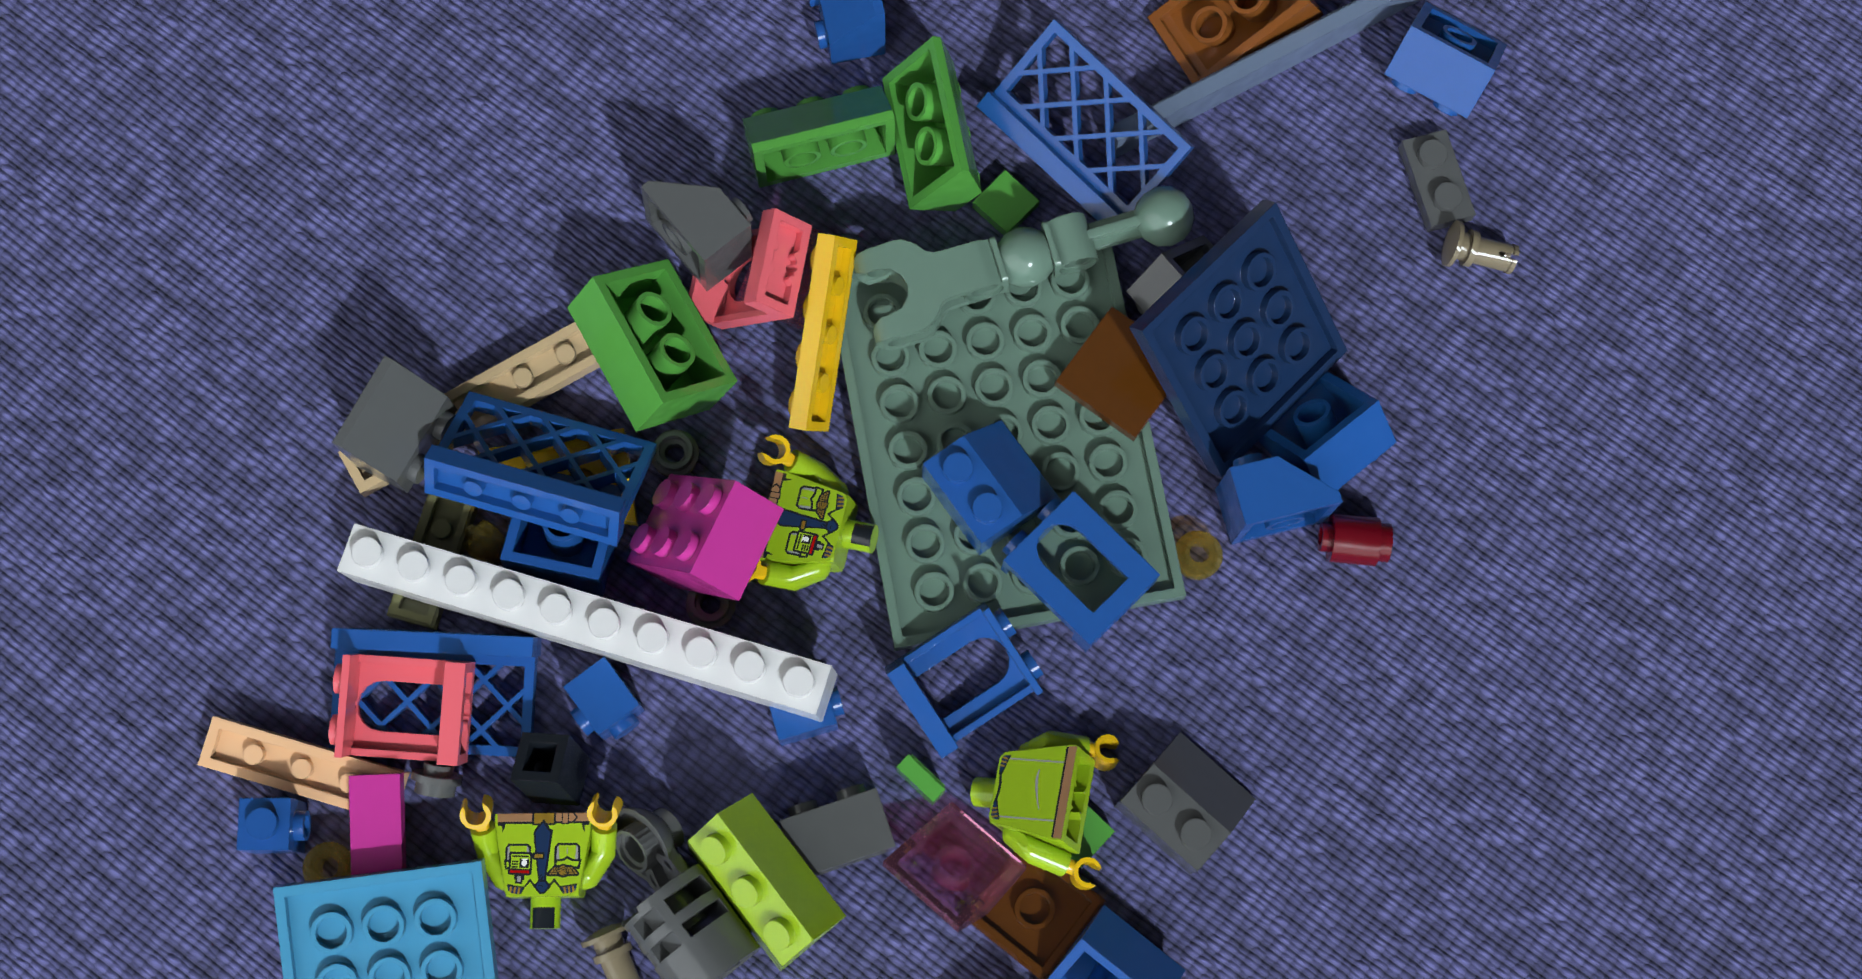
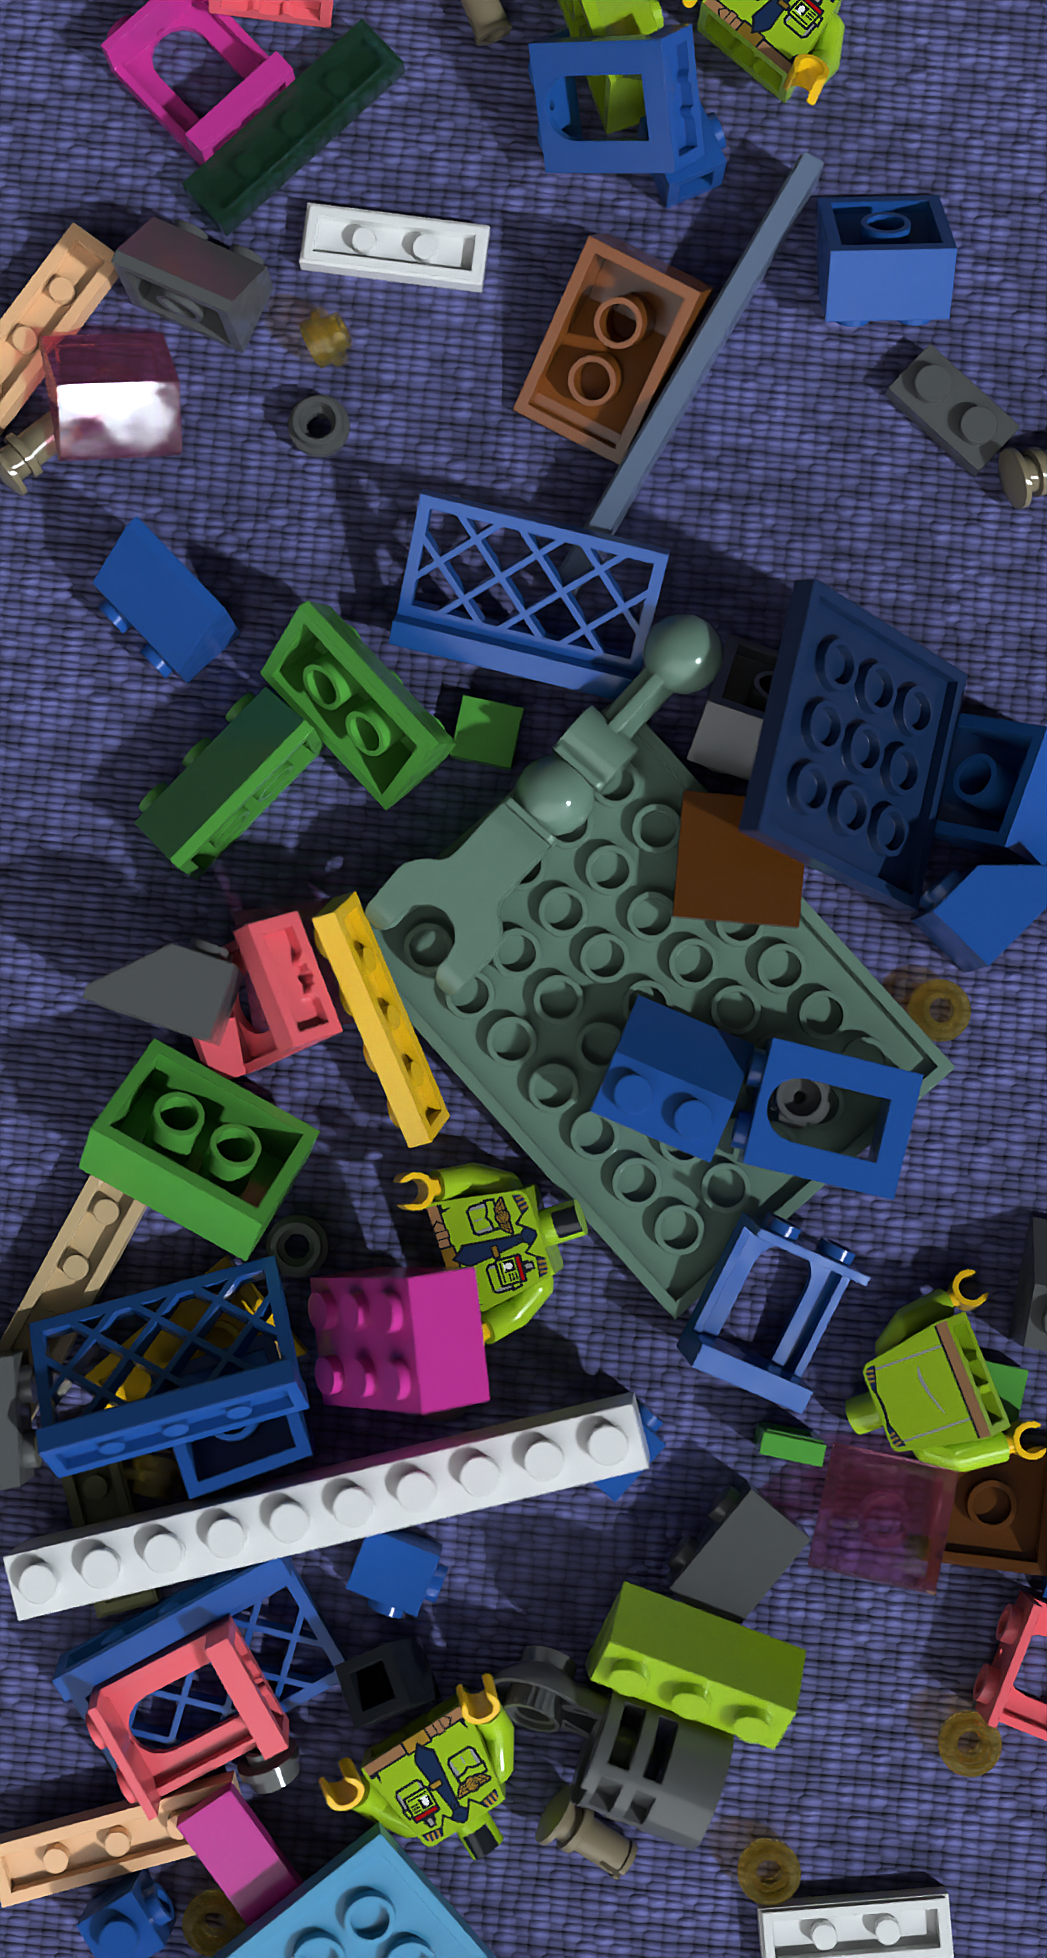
camera: 25 degrees left, 10 degrees up
none -> dark grey plate [768,1078,830,1129]

